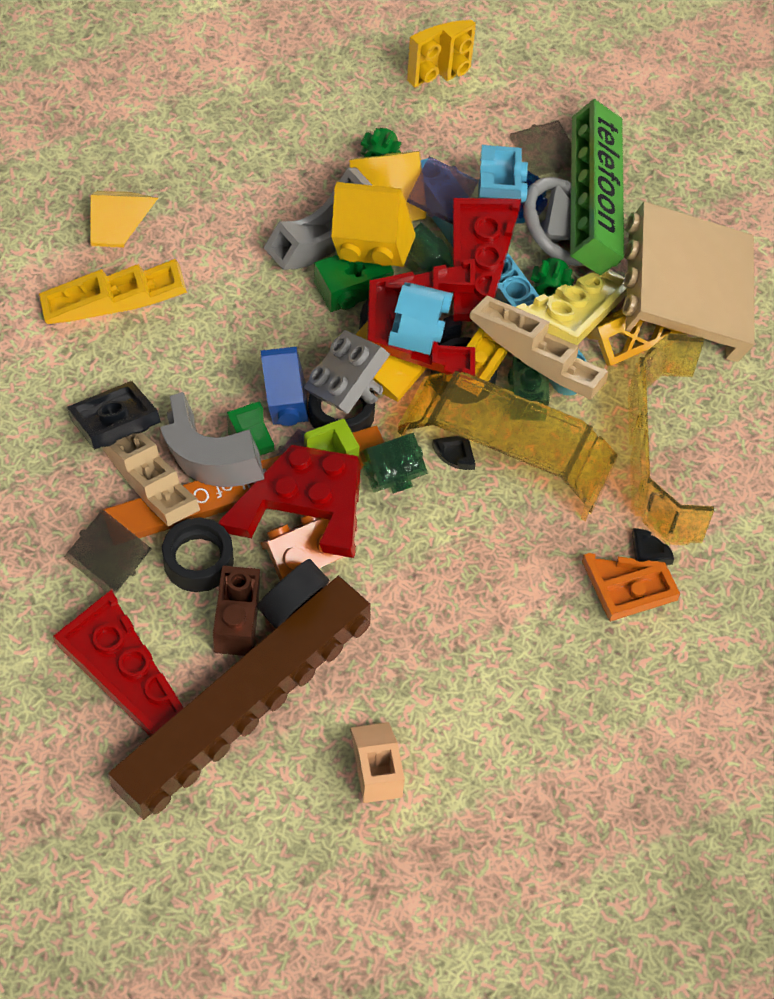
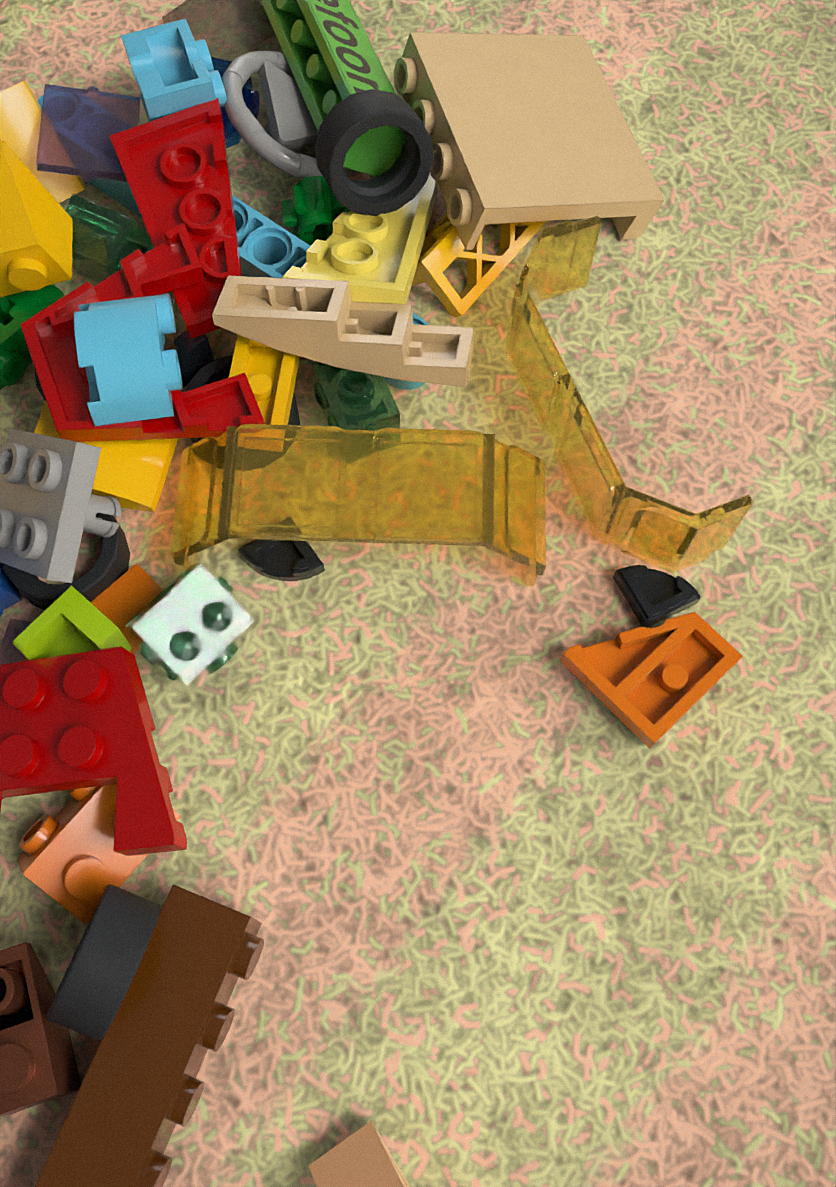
camera: 20 degrees left, 10 degrees up
none -> black tyre [315,89,433,216]

